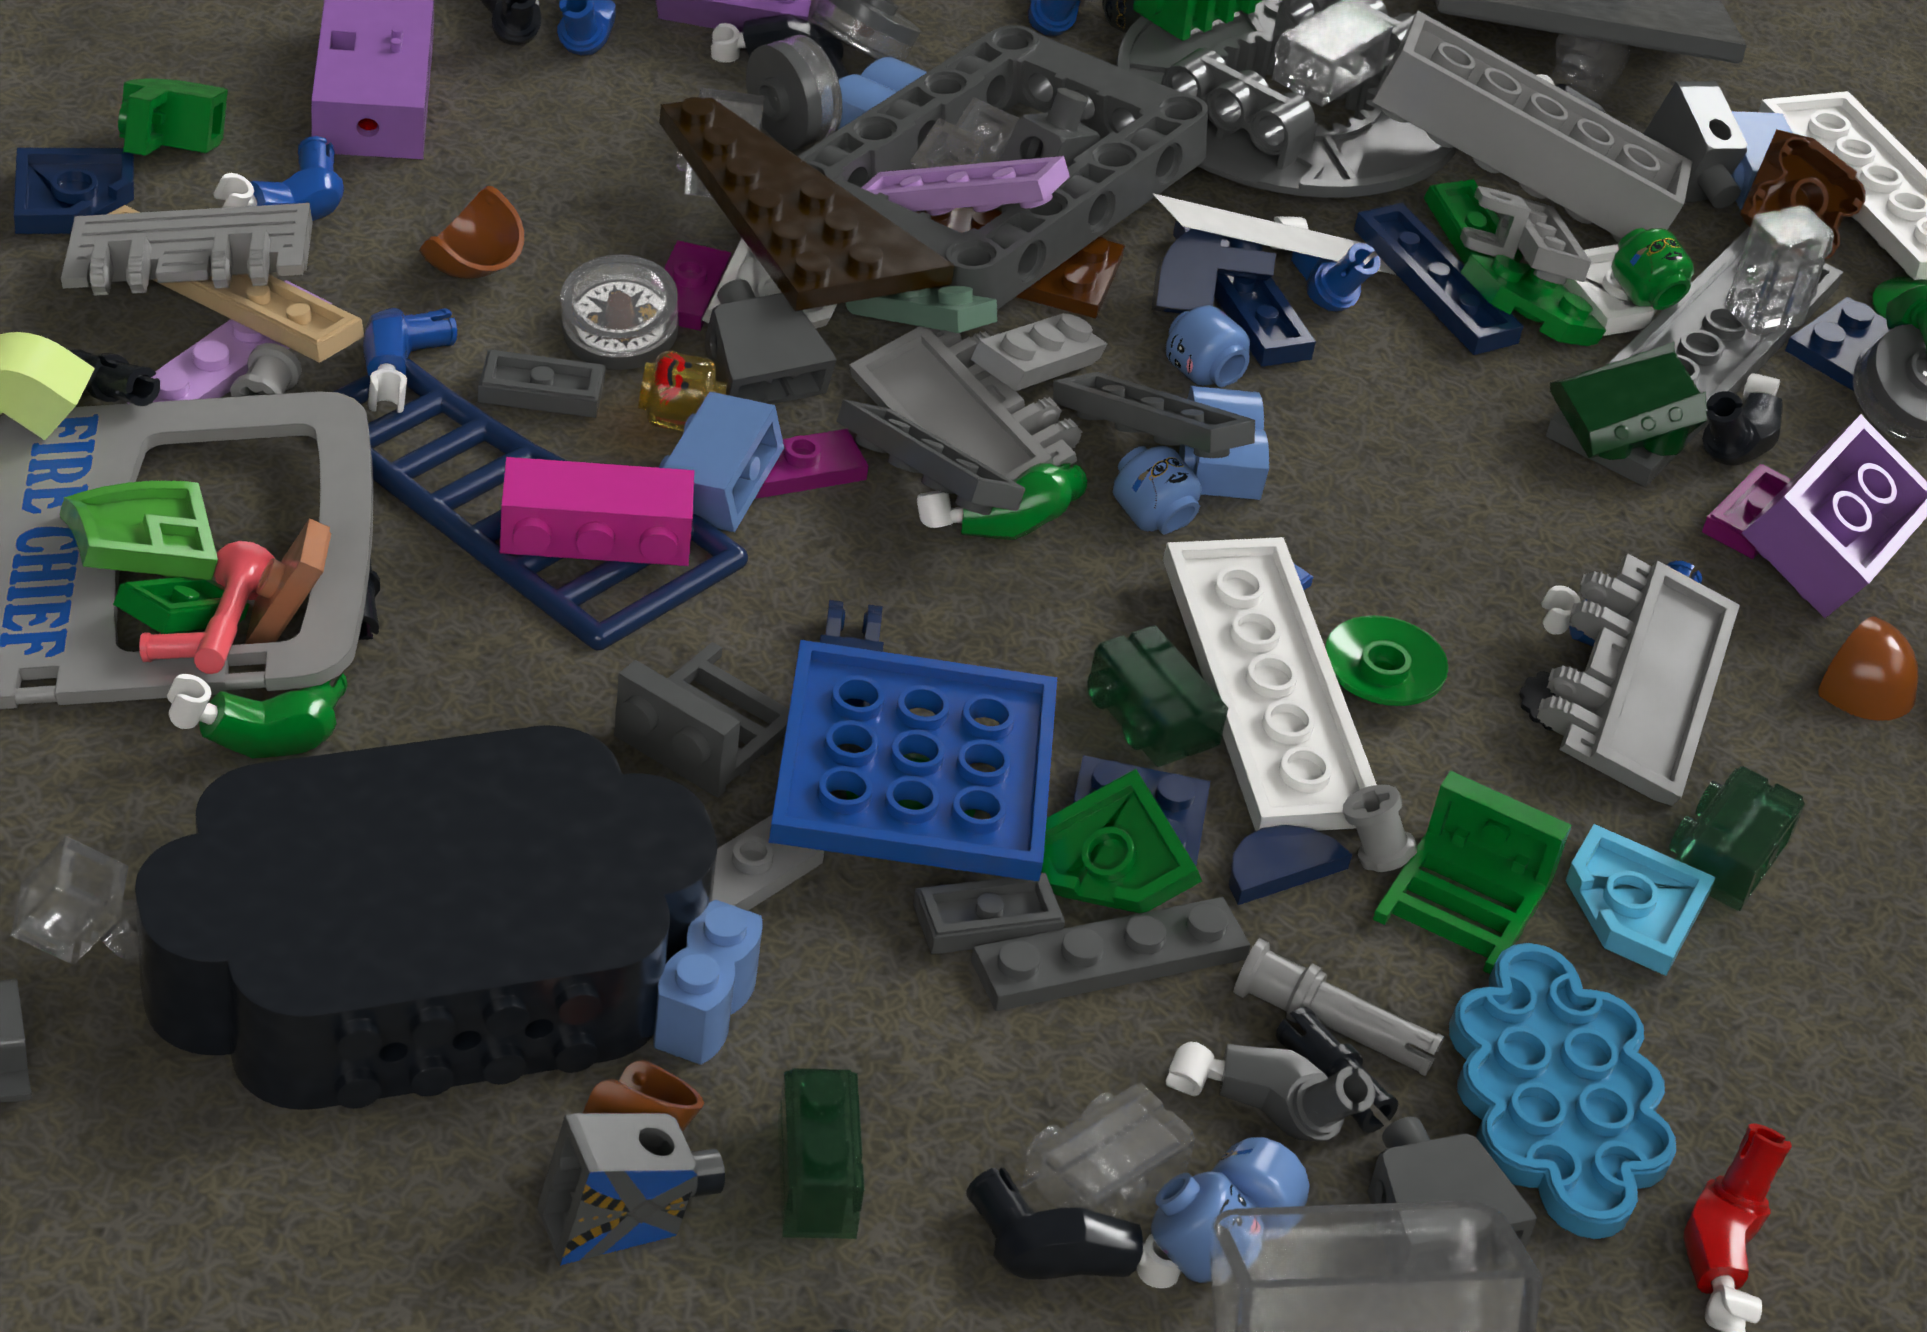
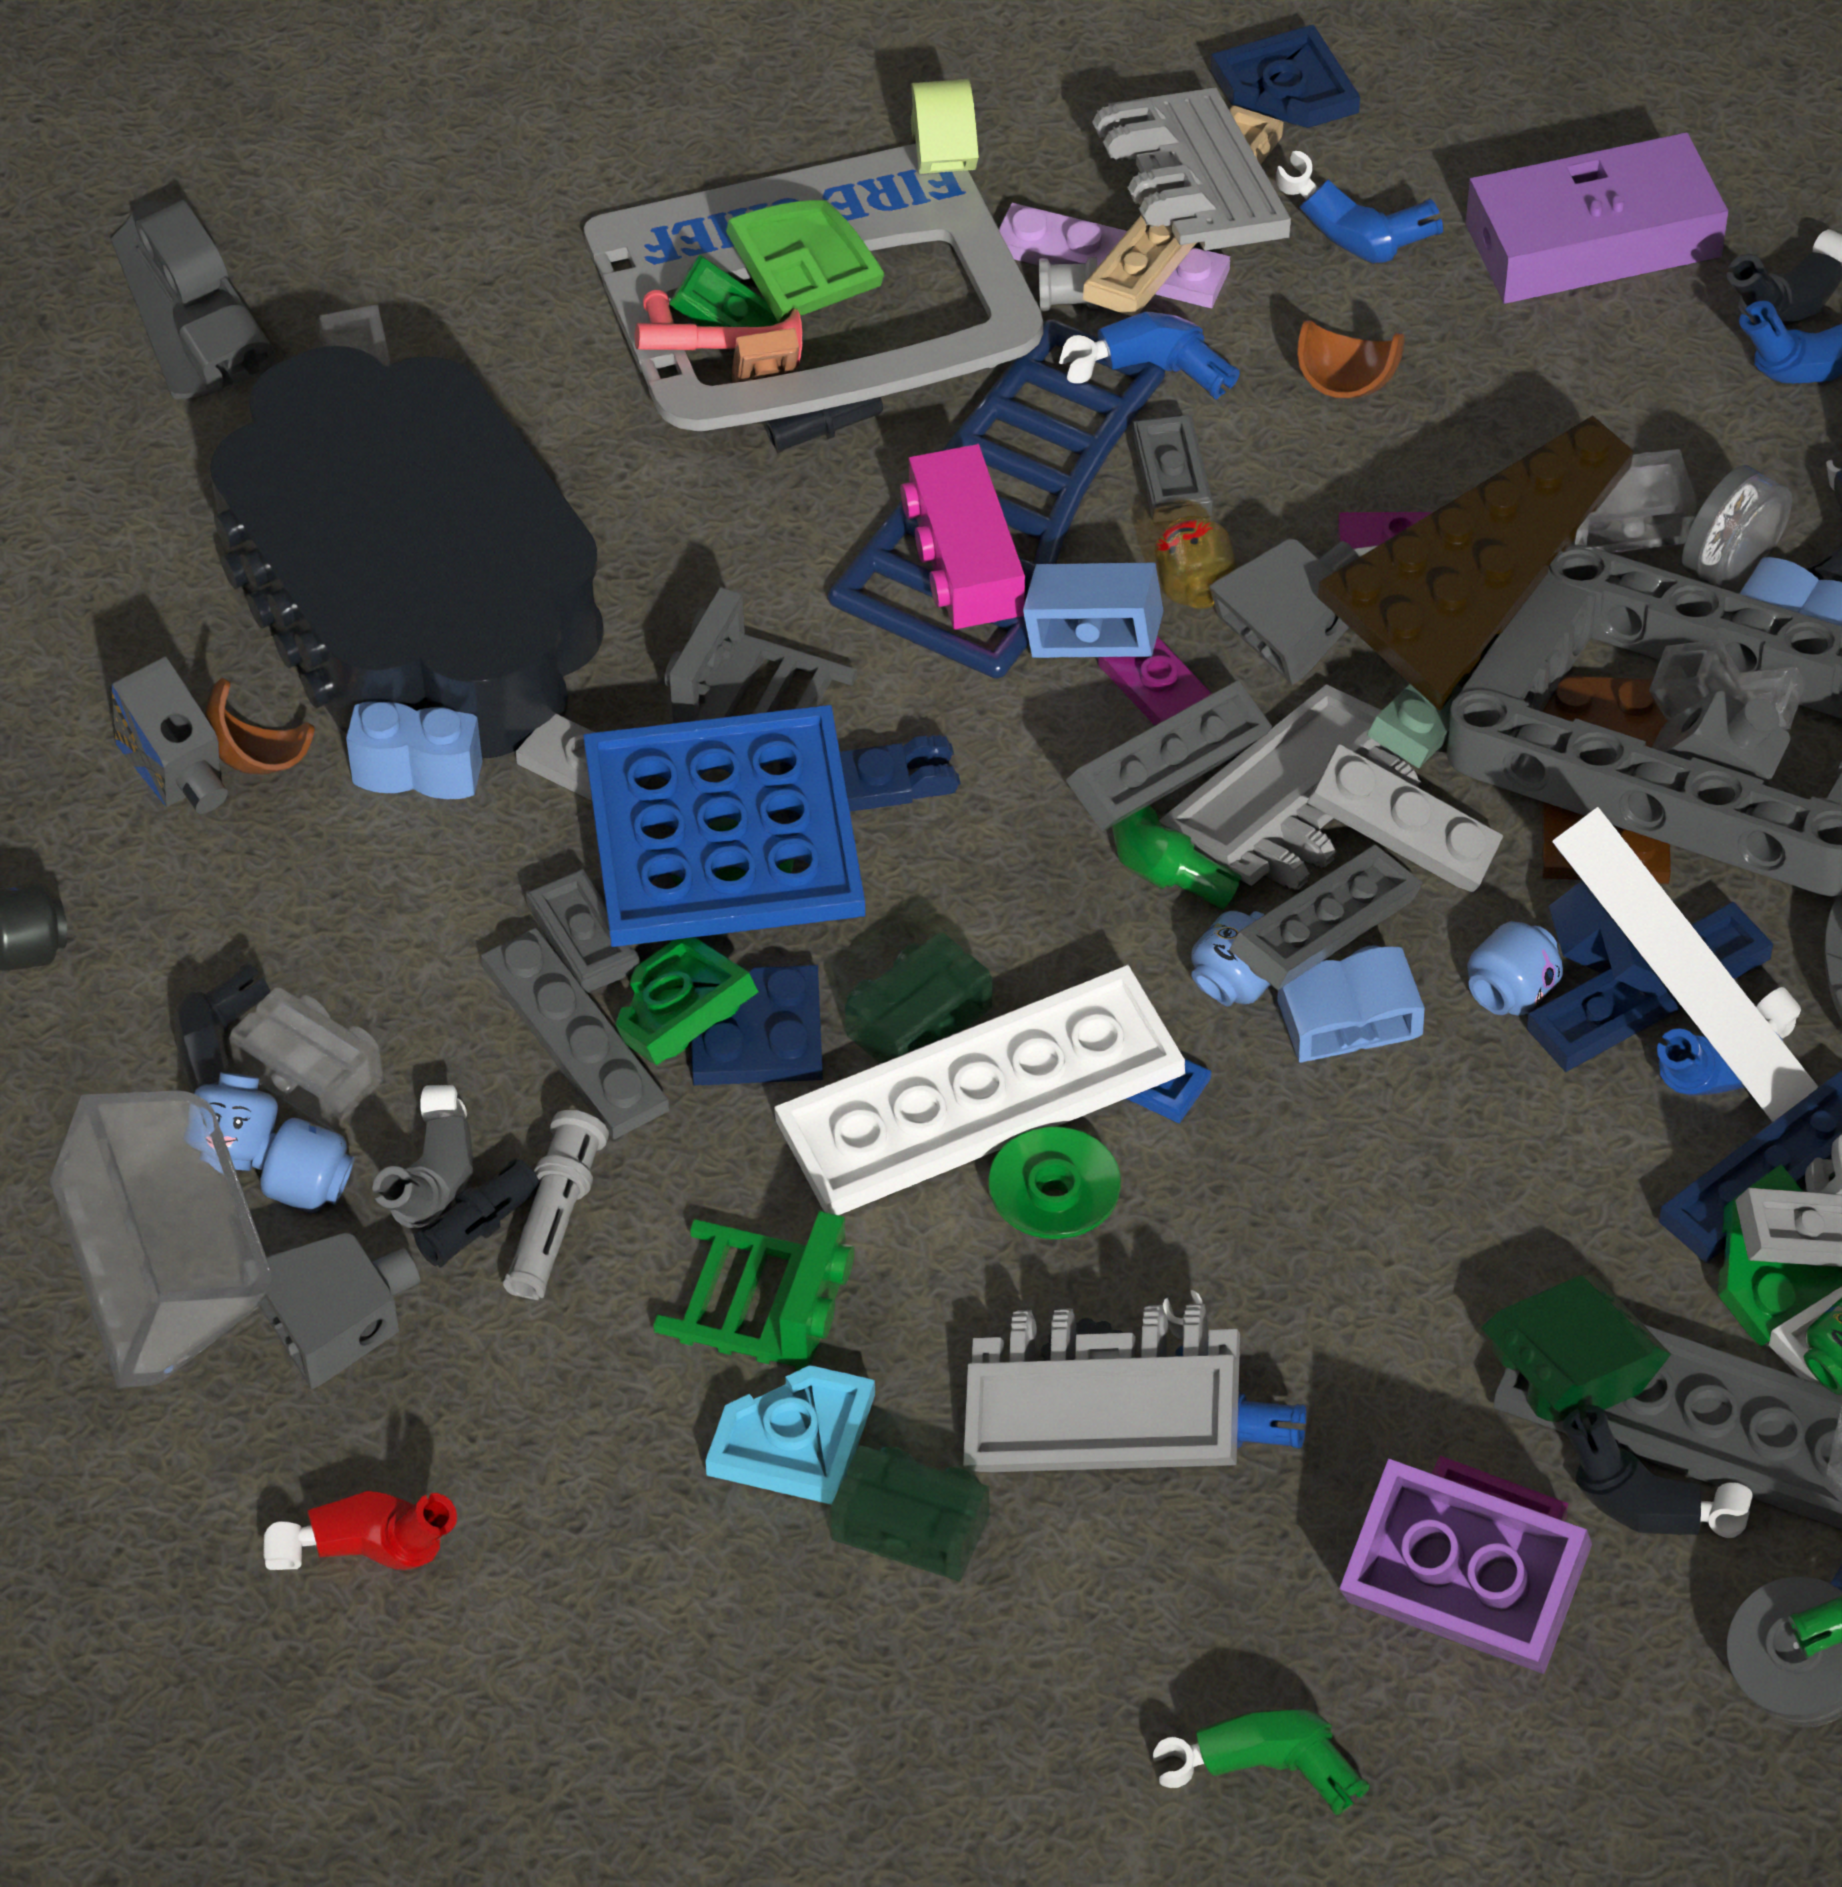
camera: 85 degrees right, 10 degrees up
black pin [70,349,160,406] -> none
green brick [118,79,228,156] -> none
green arm [167,673,348,759] -> none
clear piece [560,254,679,370] -> none
clear green brick [778,1068,864,1239] -> none
lavender plate [861,156,1070,216] -> none
dark blue tile [1229,825,1352,905] -> none
light grey bush [1343,785,1417,872] -> none
dark azure plate [1449,943,1676,1239] -> none
dark orange helmet [1818,616,1918,721] -> none

